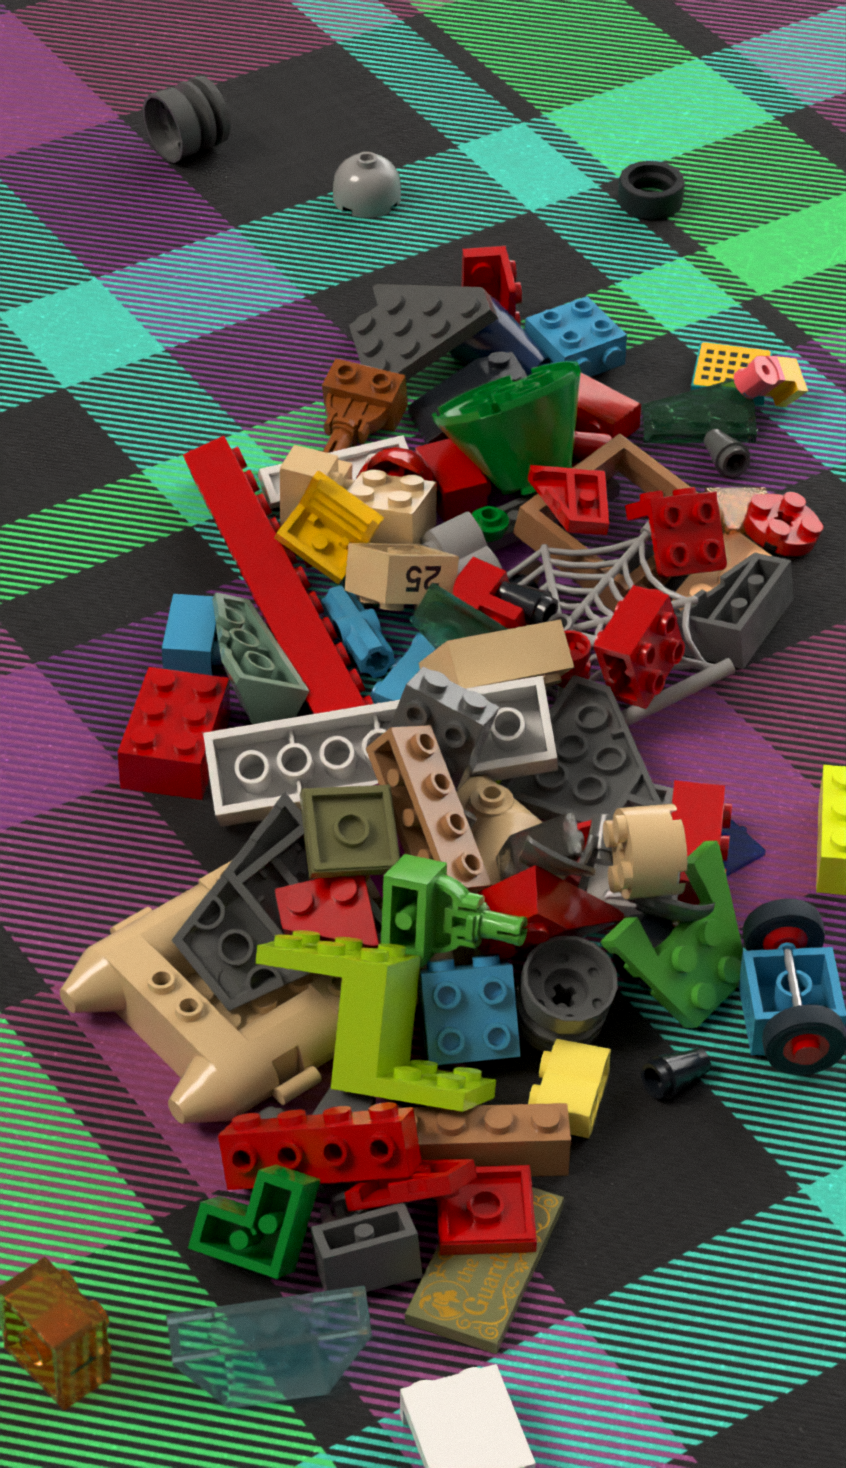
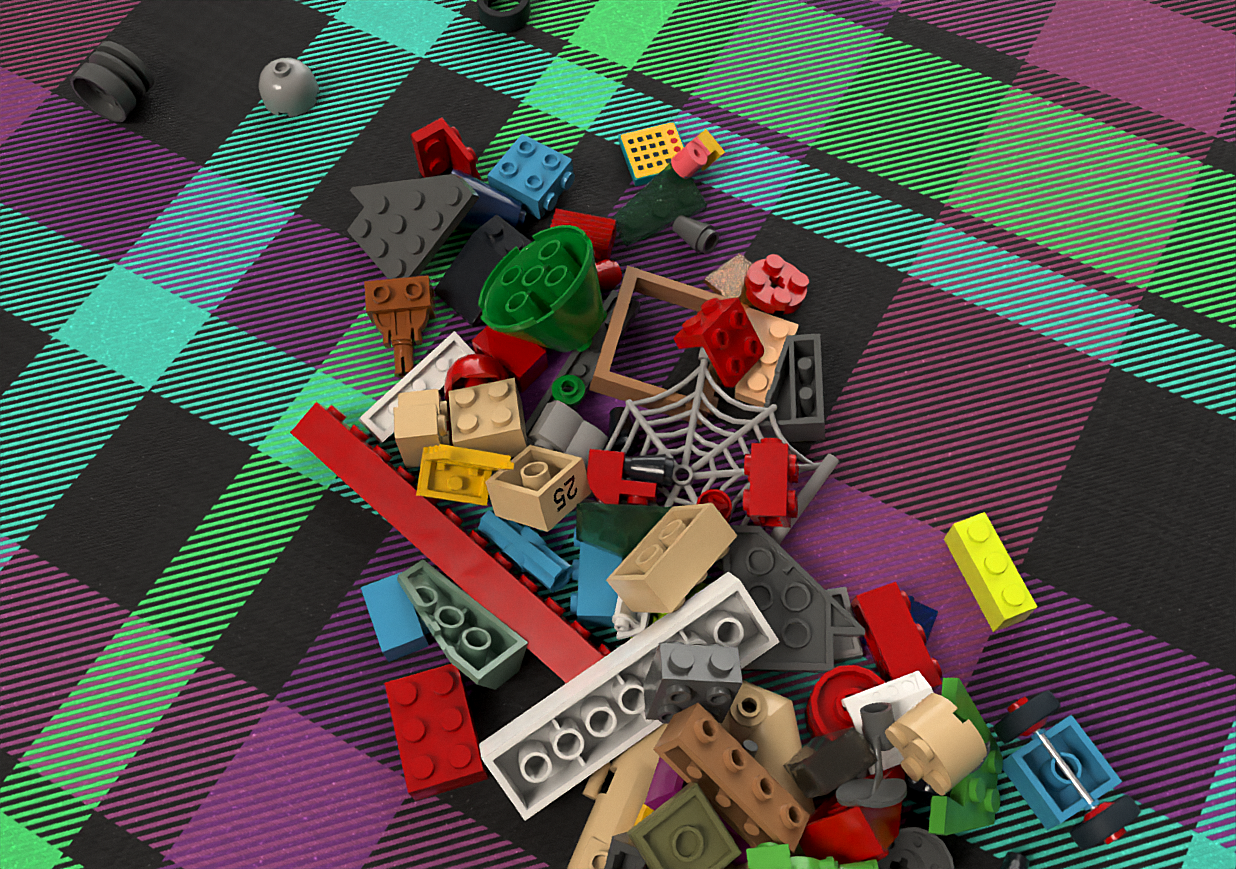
camera: 25 degrees left, 20 degrees up
red wing [528,465,609,535] -> none

